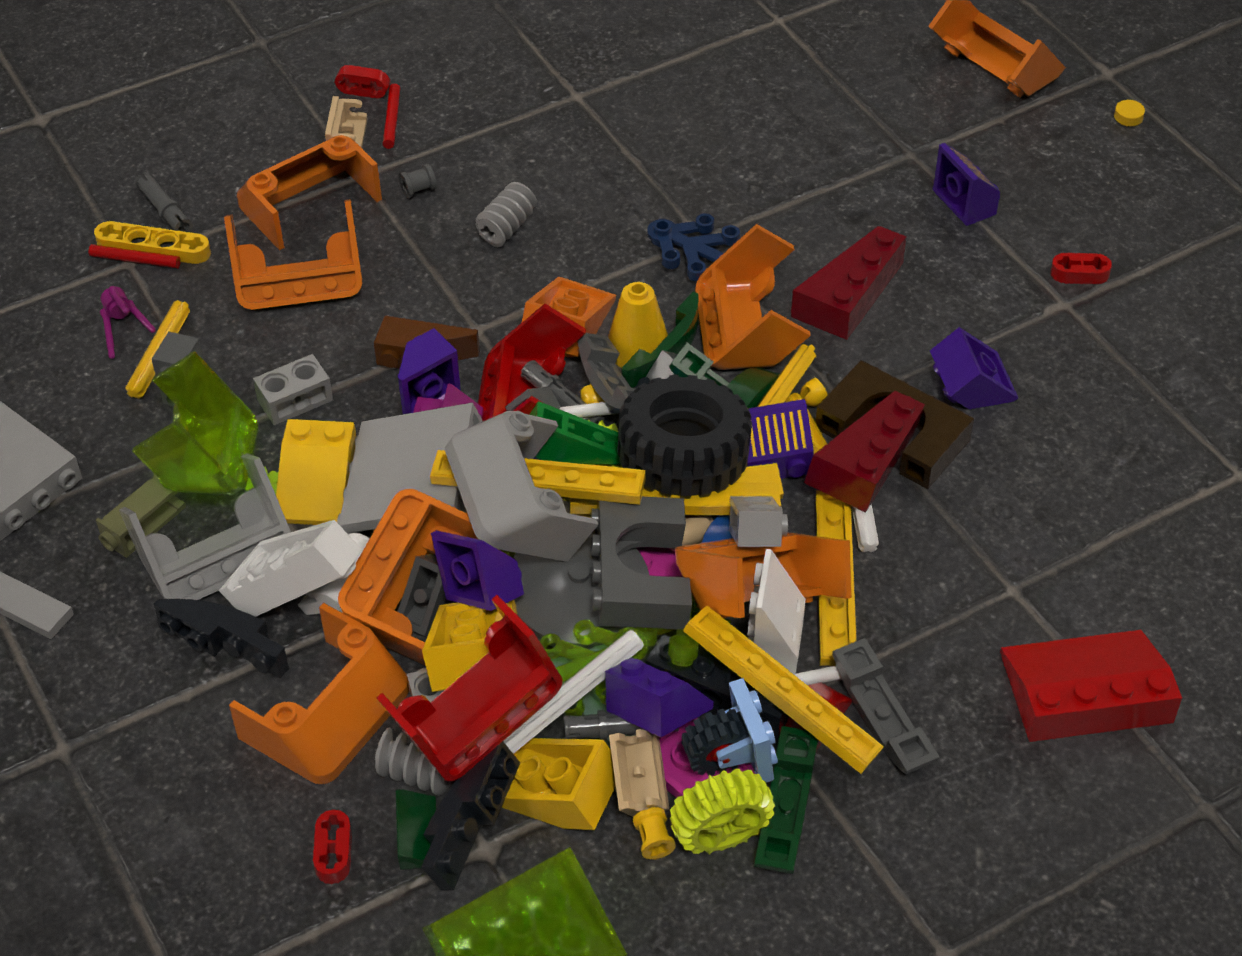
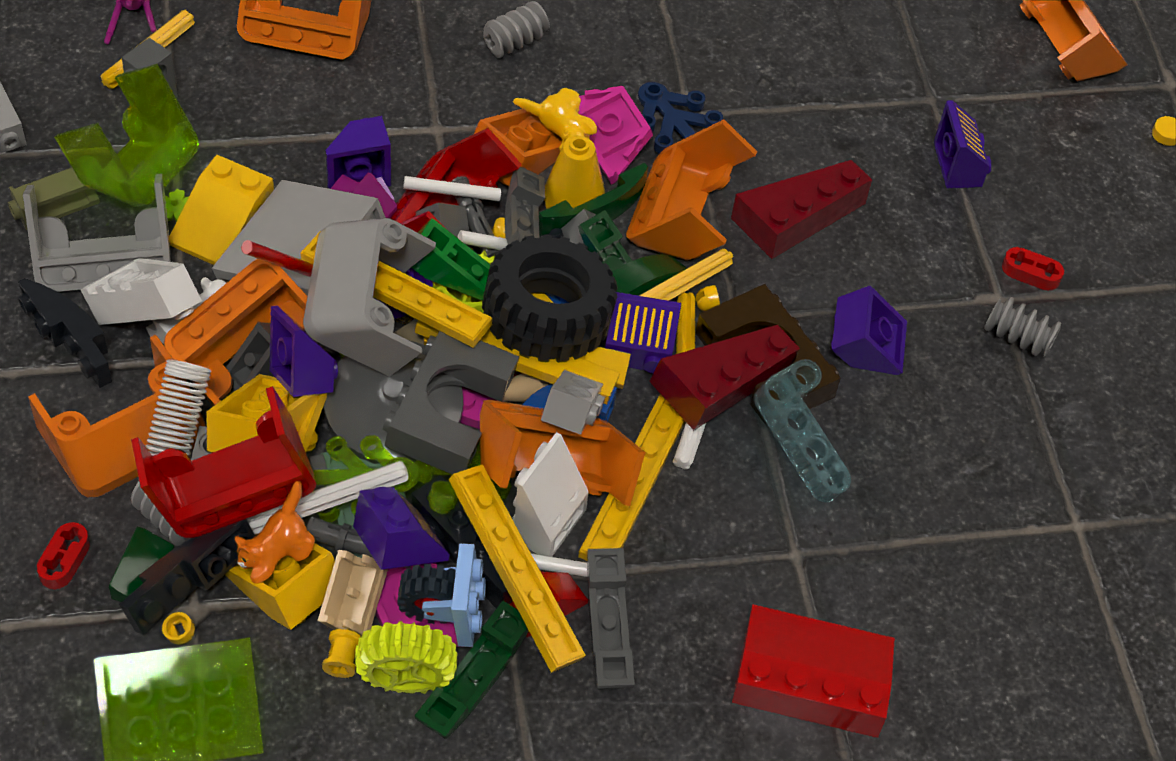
camera: 15 degrees right, 5 degrees up
light grey brick [253,354,333,425] -> none
reddish brown slope [374,316,480,369] -> none
none -> white piece [145,359,212,456]
none -> yellow hinge [162,612,195,645]
none -> orange animal [234,481,315,583]
none -> red bar [241,240,313,277]
none -> white bar [403,176,501,201]
none -> yellow animal [513,88,597,151]
none -> dark pink wing [578,86,653,185]
none -> clear light blue beam [754,359,851,502]
none -> light grey piece [985,297,1061,358]

